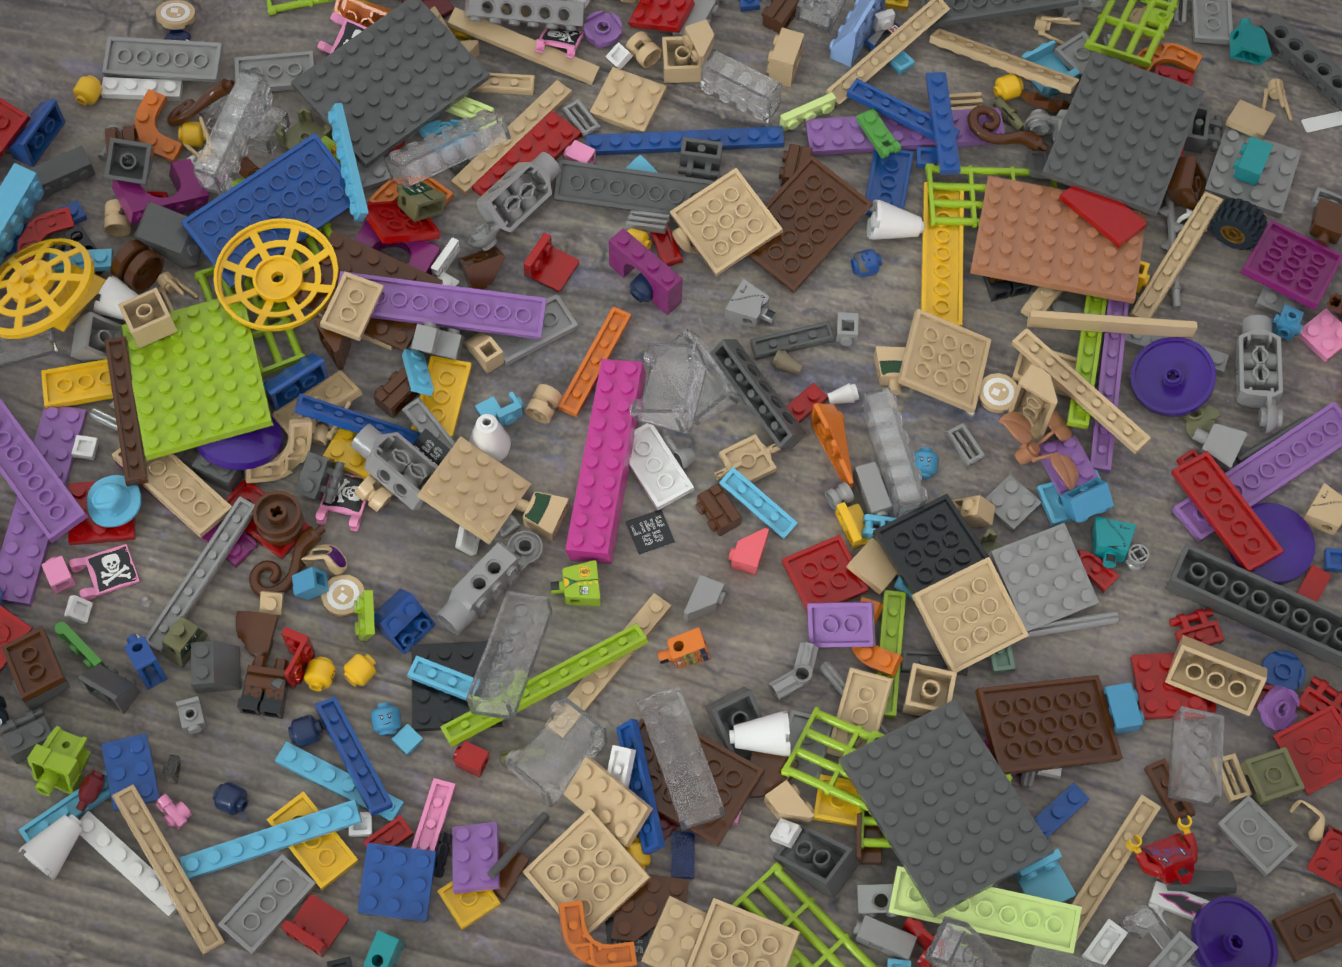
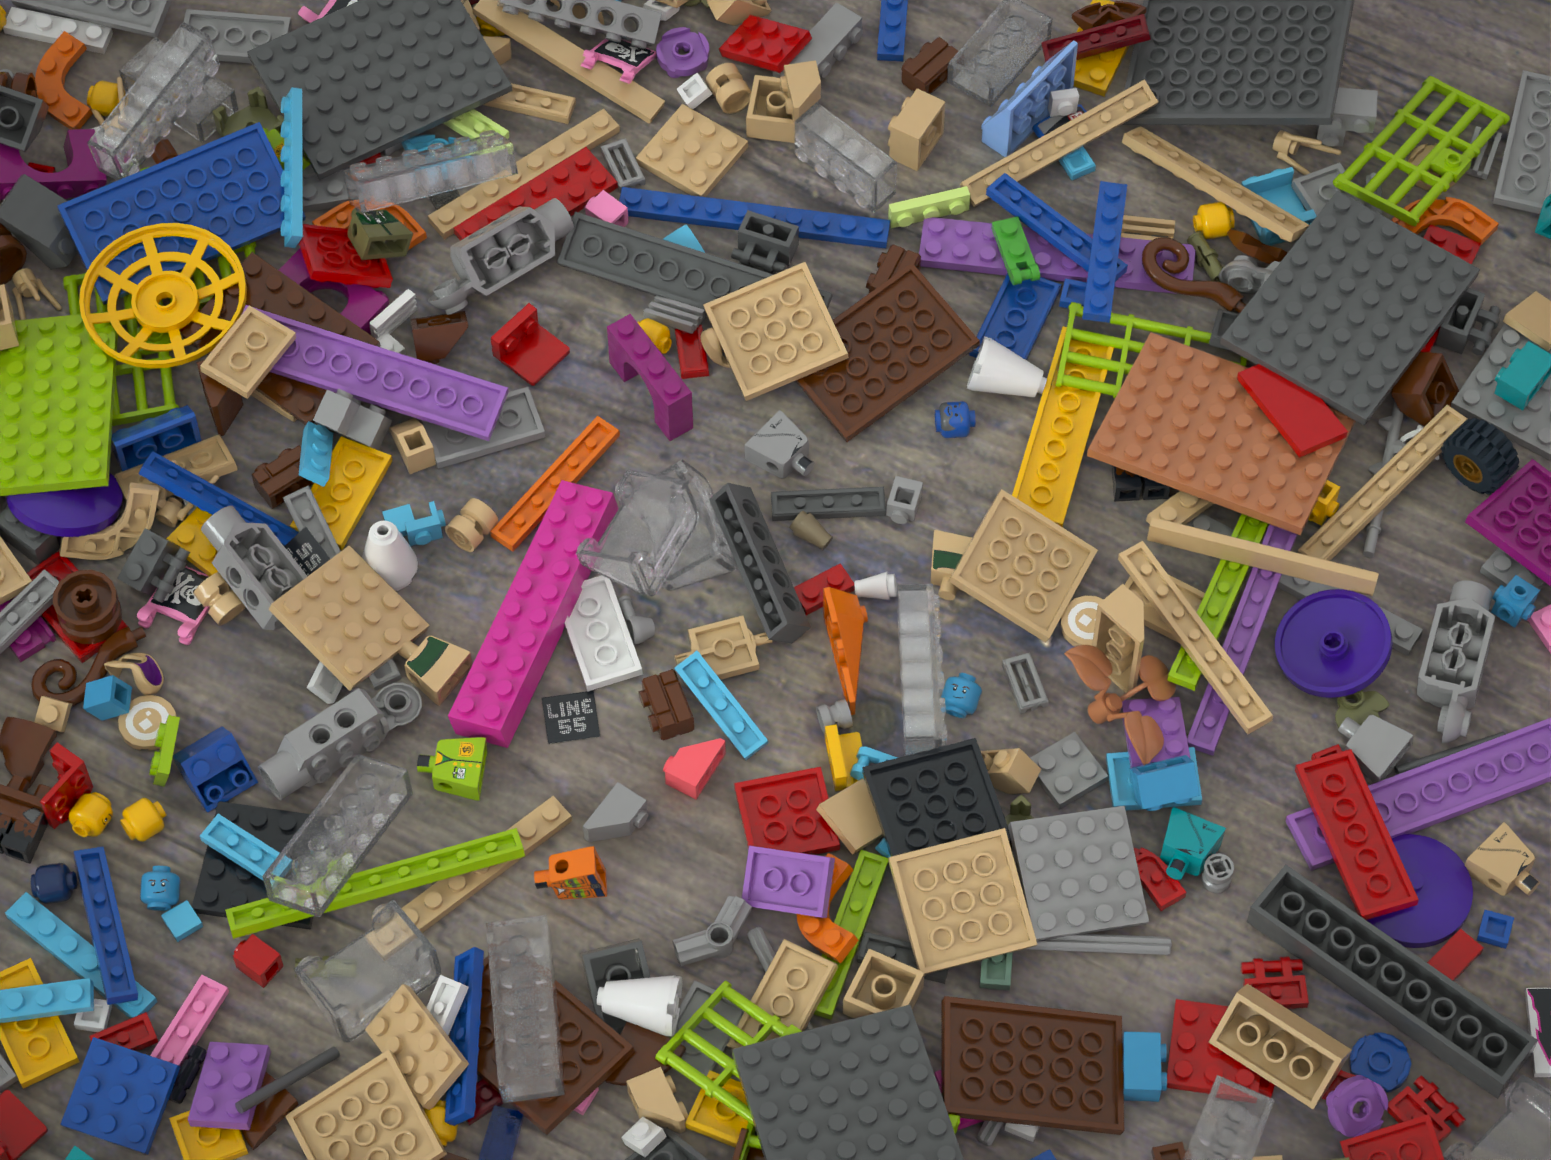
camera: 15 degrees right, 5 degrees down
reddish brown plant [167,79,236,127] -> none
dark blue head [630,273,653,303] -> none
light grey brick [853,462,892,517] -> none

